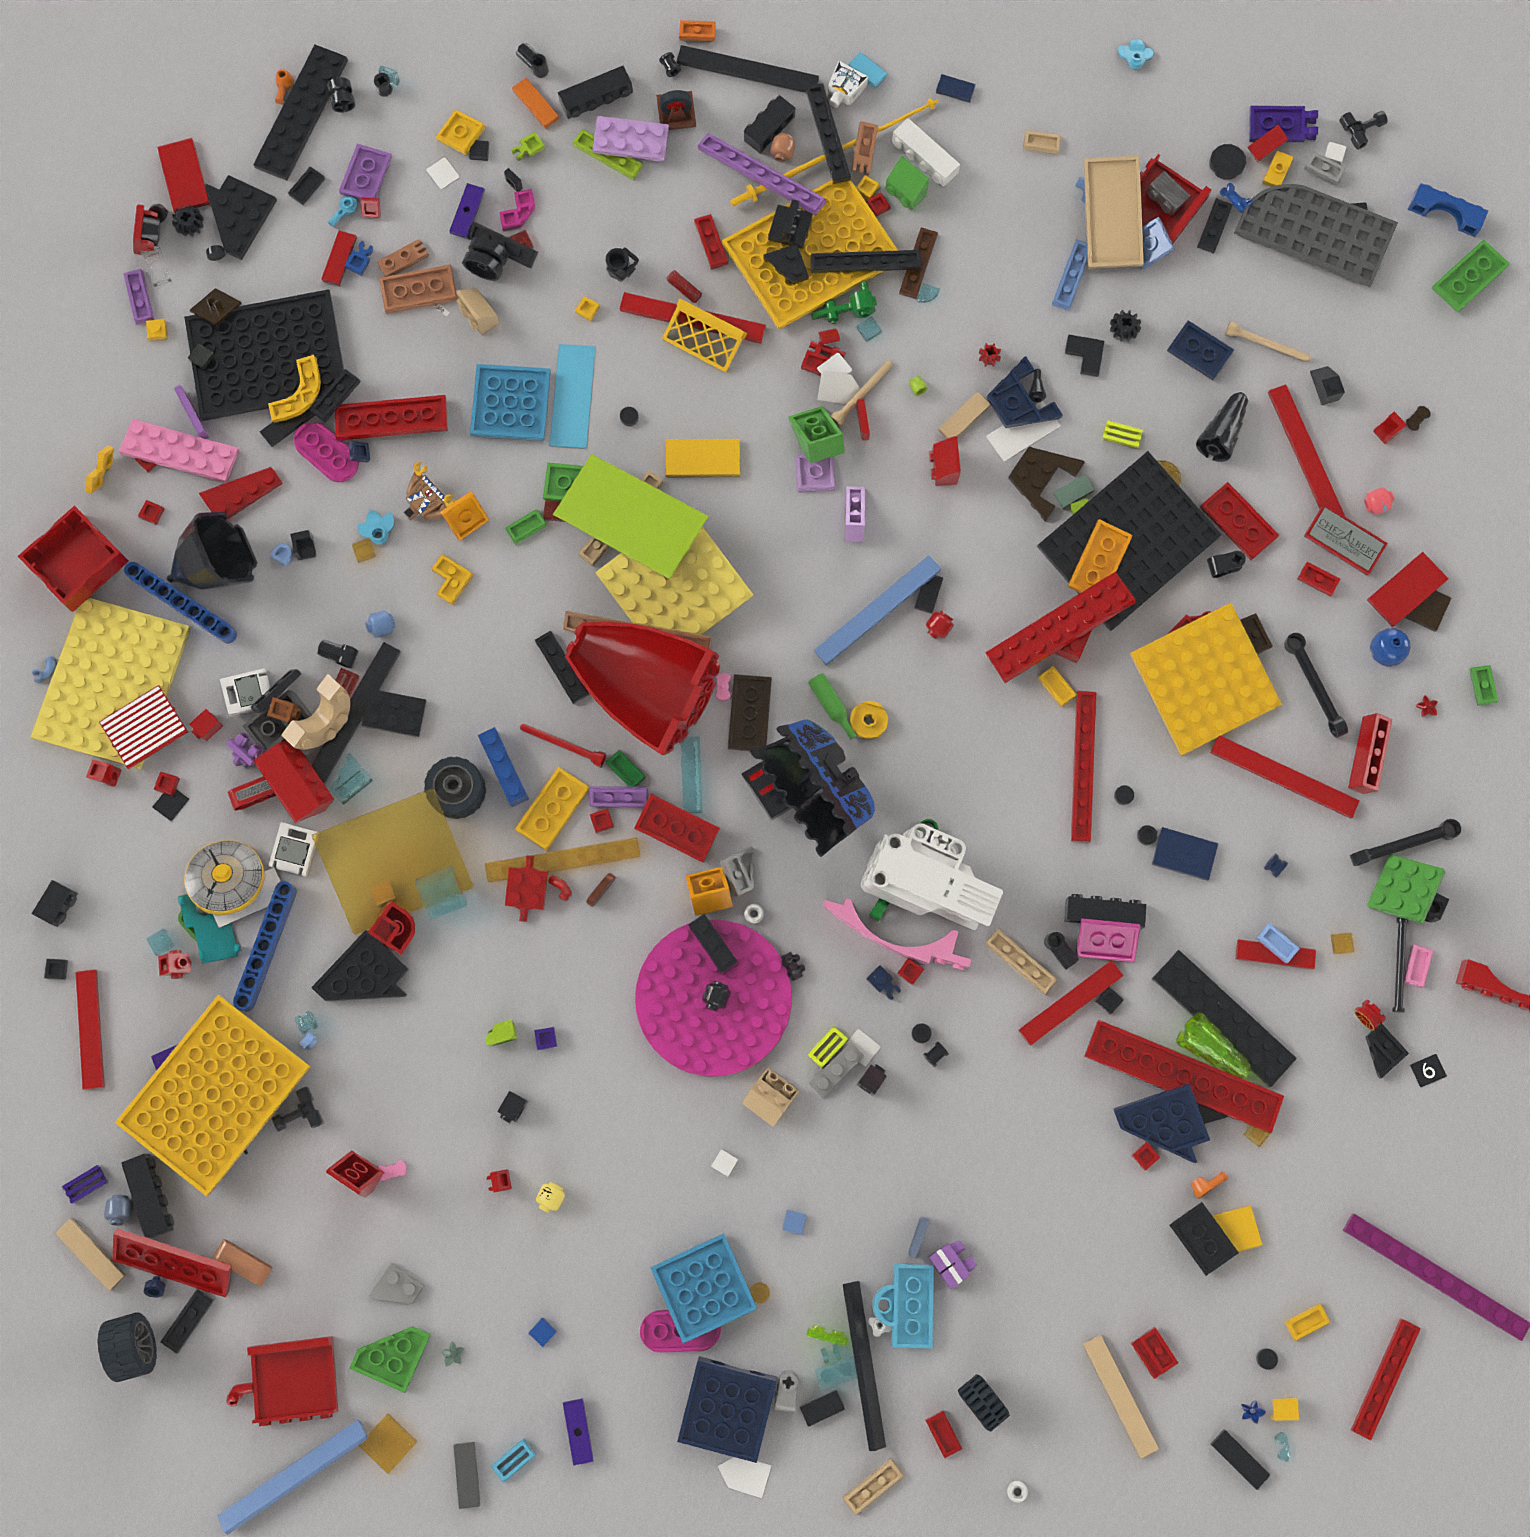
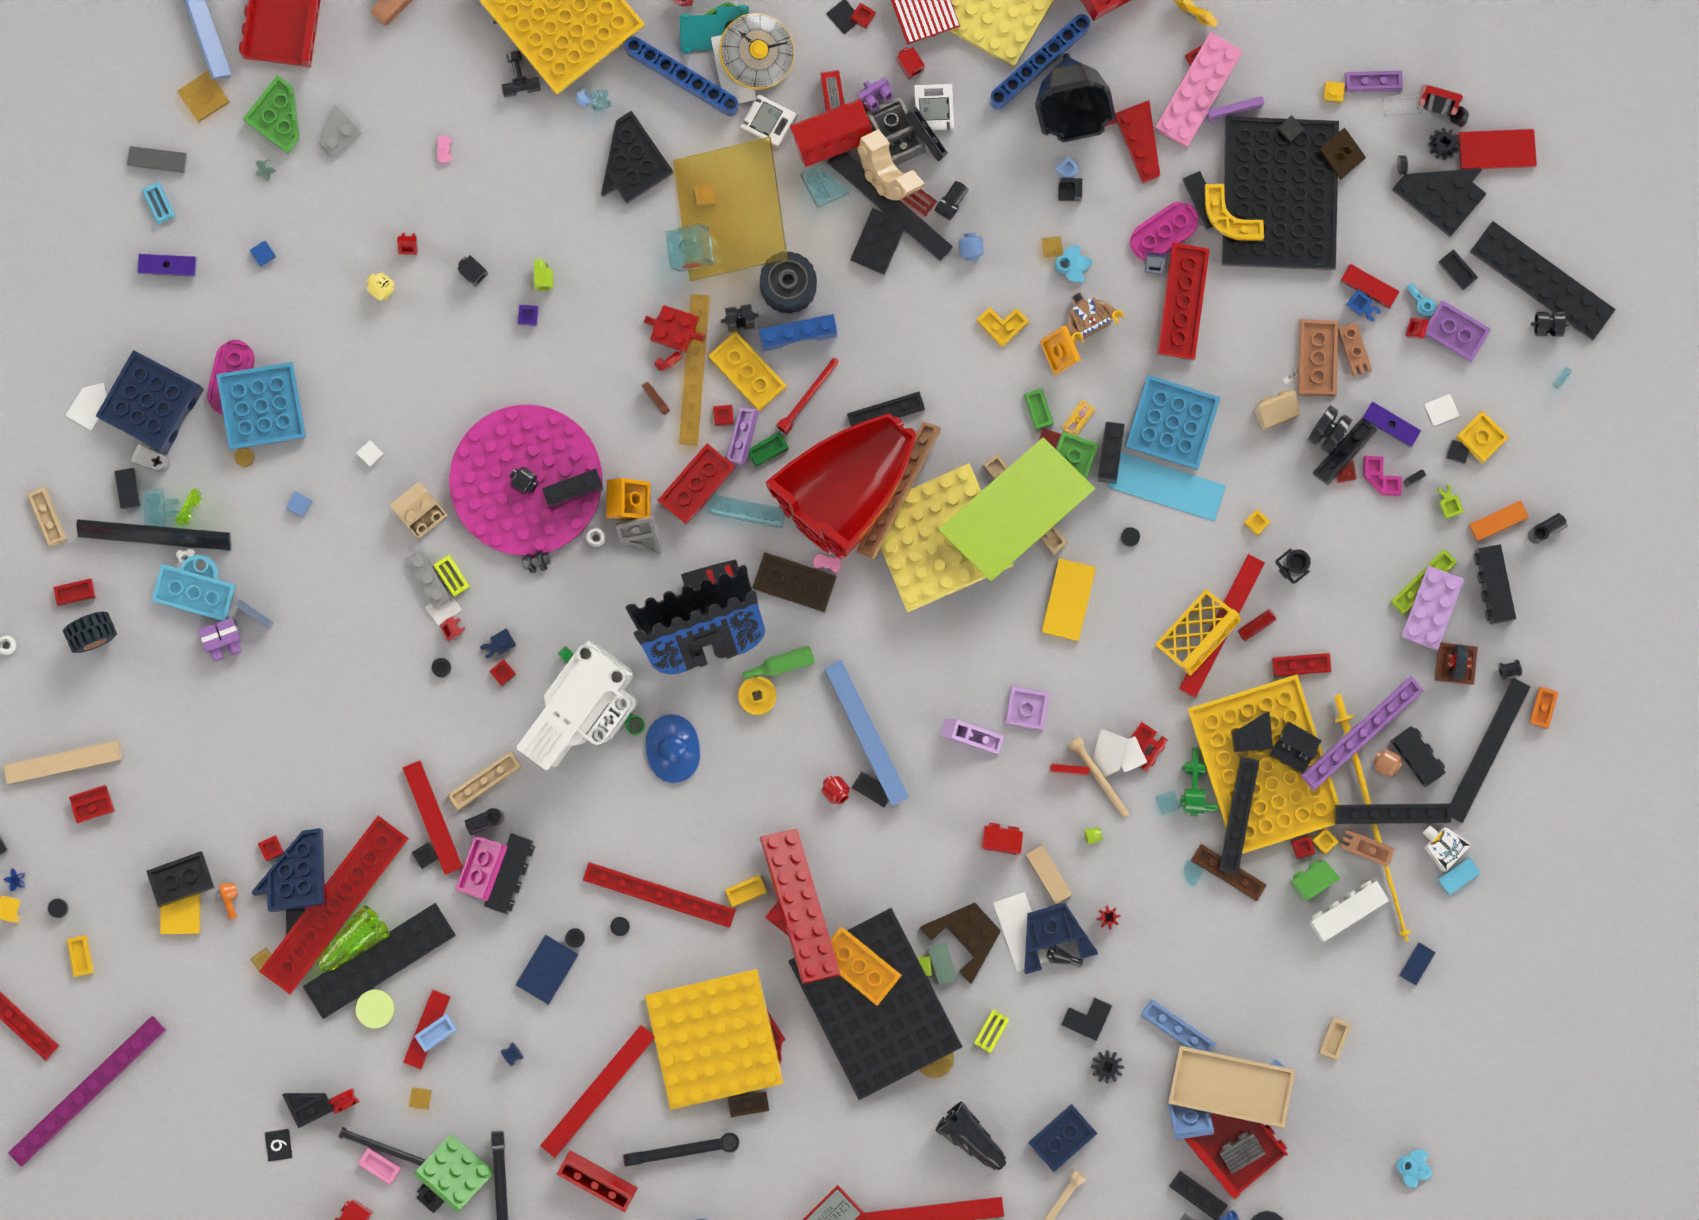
camera: 100 degrees right, 5 degrees up
red tile [138,500,165,525] -> none
dark orange bracket [267,697,301,723] -> none
orange bar [275,69,294,104] -> none
black tile [310,369,361,423] -> none
red slope [326,1150,384,1198] -> none
red brick [367,901,415,955] -> none
black bush [374,73,393,97] -> none
bright green slope [788,406,845,463] -> none
red tile [818,328,840,345] -> none
bright pink slope [823,898,971,971] -> none
black slope [857,1064,887,1096] -> none
black bush [923,1042,949,1068] -> none
red tile [1200,482,1279,560] -> none
black piece [1207,551,1246,578] -> none
red plate [1297,562,1340,597] -> none
none -> yellowish green tile [355,989,395,1029]
none -> red tile [439,616,465,642]
none -> blue hat [646,714,700,783]
none -> black wheel [721,304,759,332]
none -> yellow sticker [1061,399,1096,436]
none -> black brick [1098,422,1125,484]

